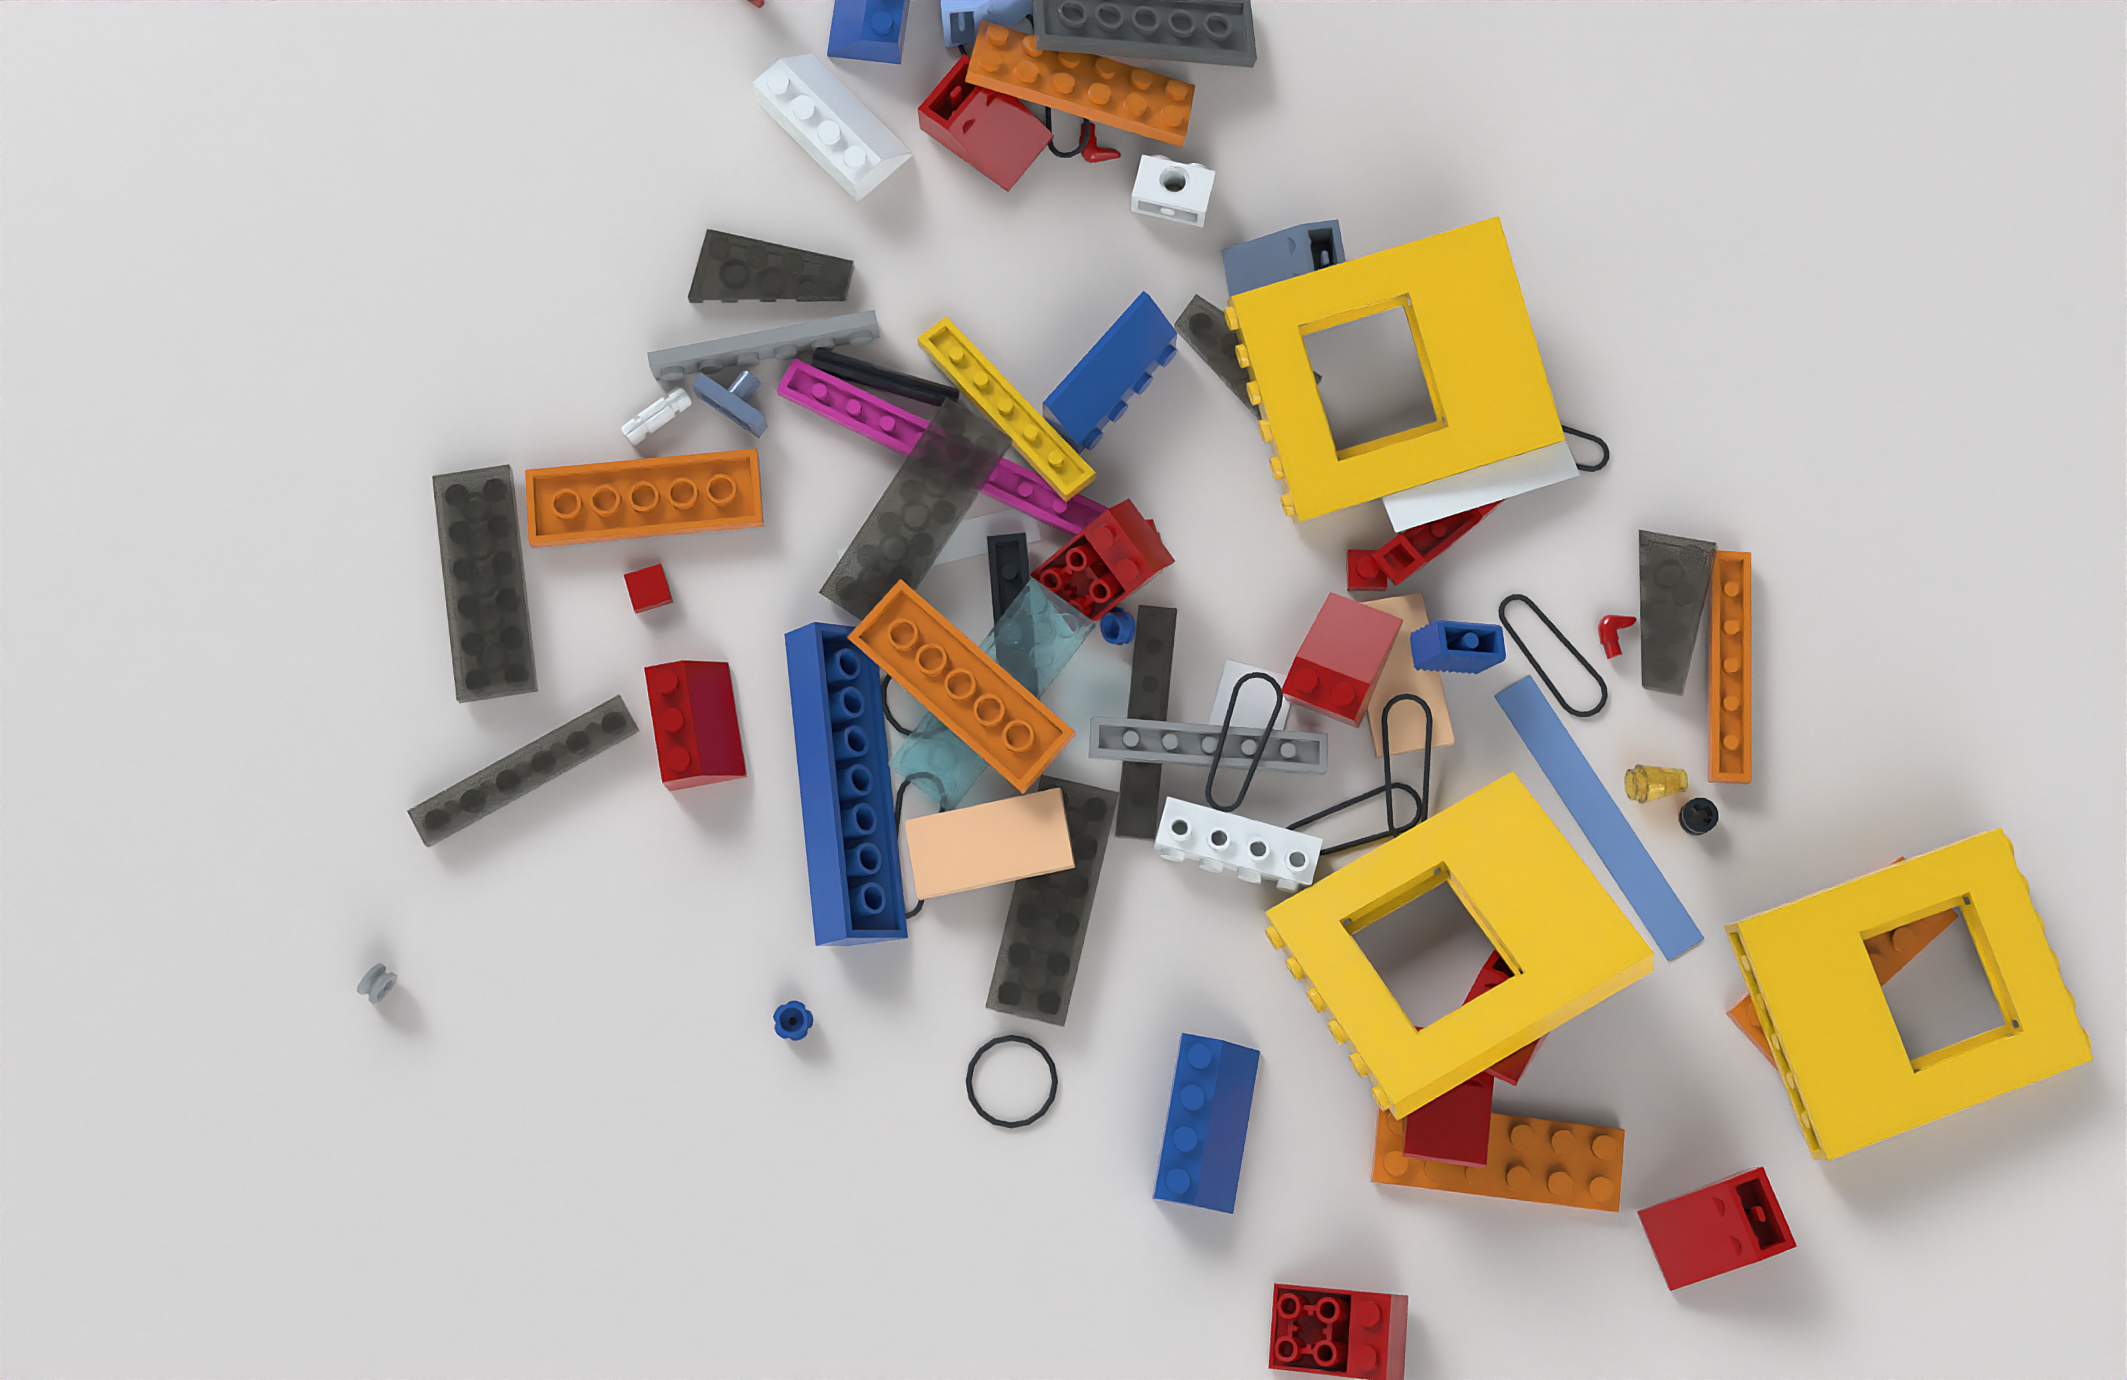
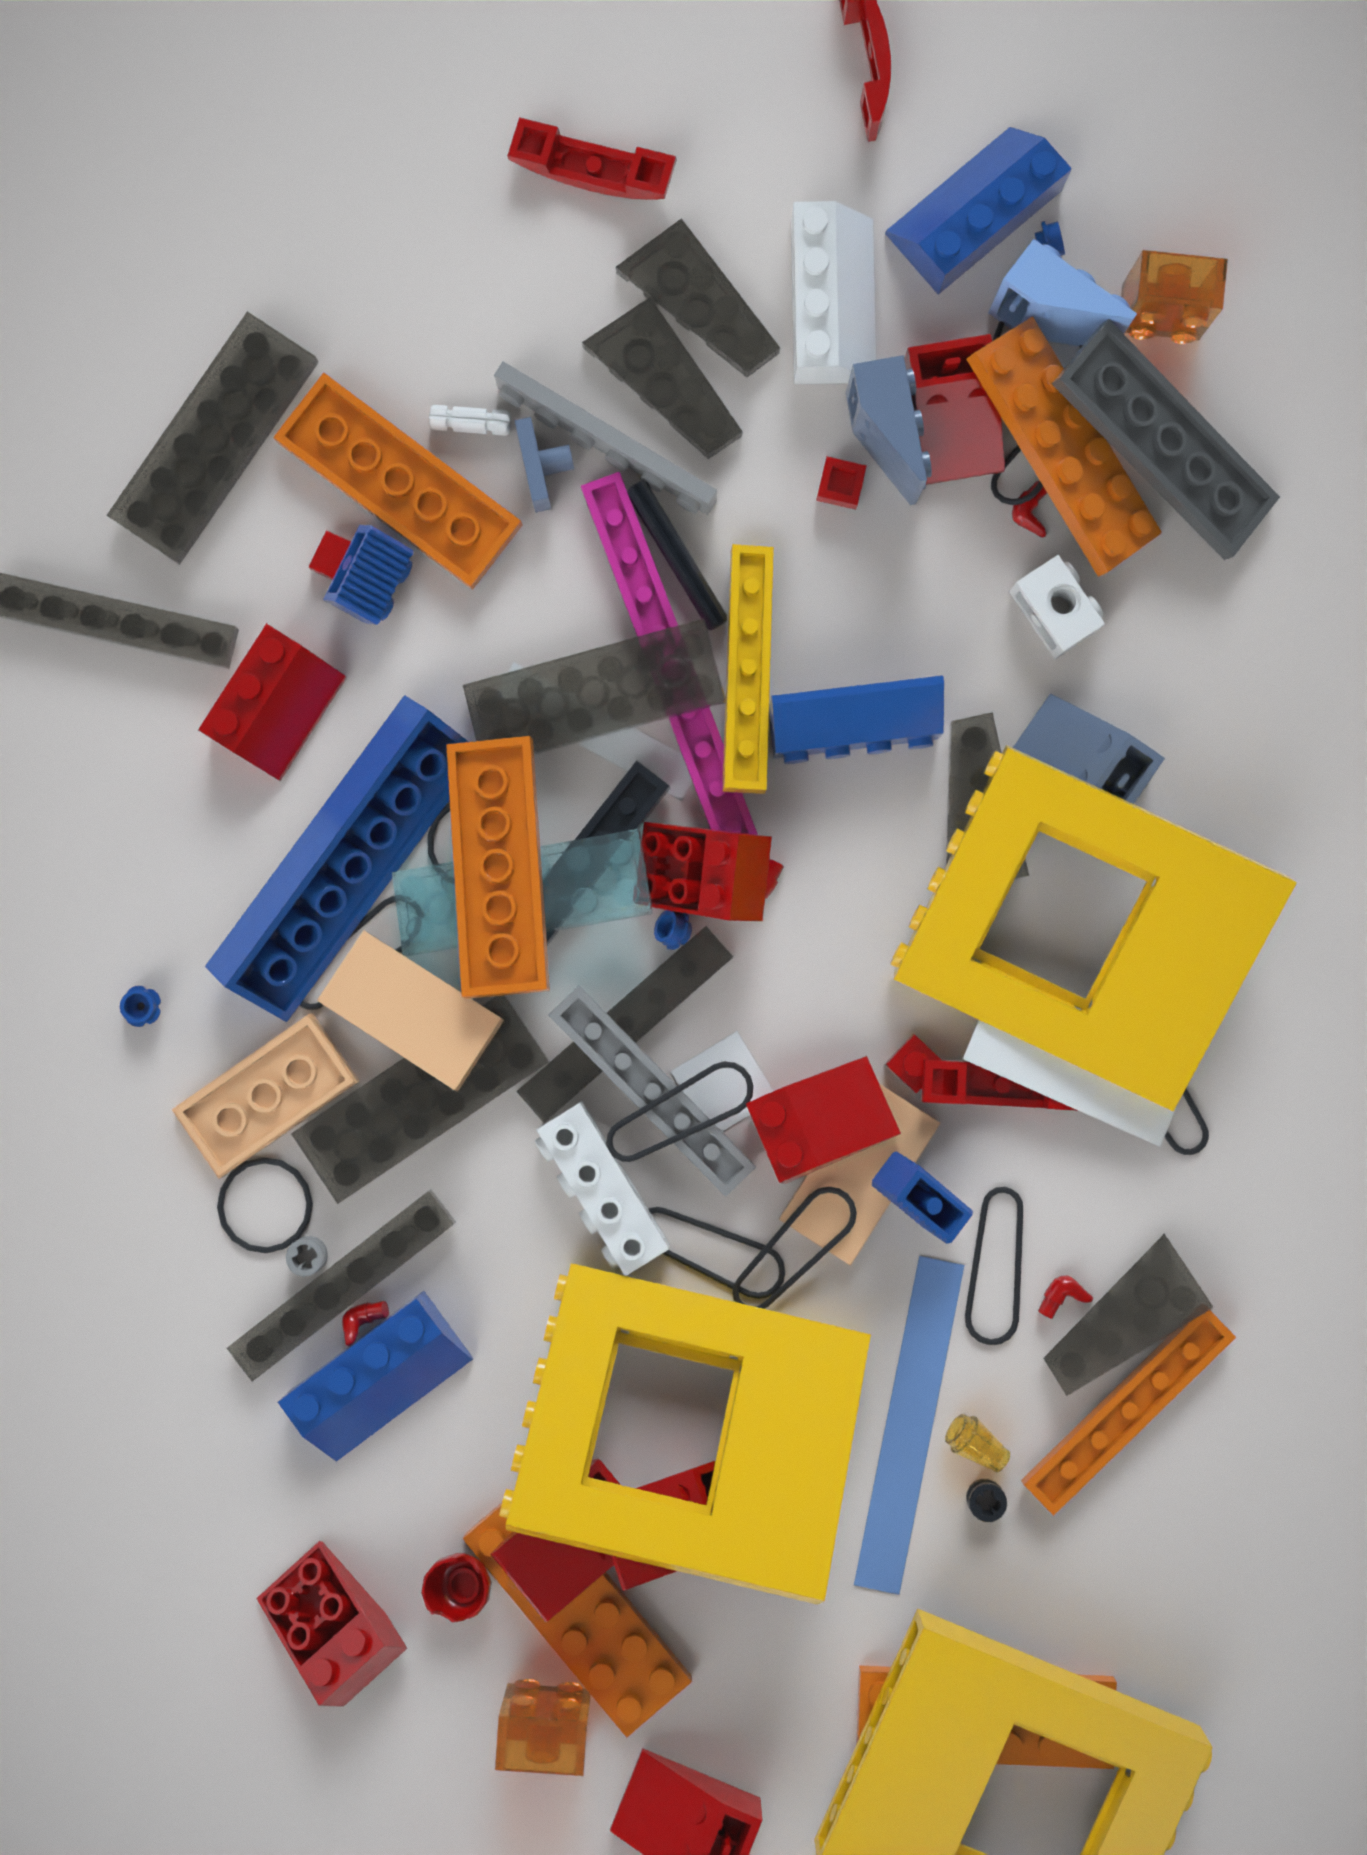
camera: 45 degrees right, 10 degrees up
none -> light nougat tile [172,1013,360,1179]
none -> clear smoke plate [226,1189,456,1382]
none -> light grey bush [286,1236,328,1277]
none -> blue brick [323,525,414,625]
none -> red animal [342,1301,389,1346]
none -> red hair [421,1553,492,1623]
none -> clear orange brick [495,1679,591,1776]
none -> red slope [507,117,677,200]
none -> clear smoke wing [616,218,780,377]
none -> red plate [816,456,867,510]
none -> sand blue slope [845,355,932,505]

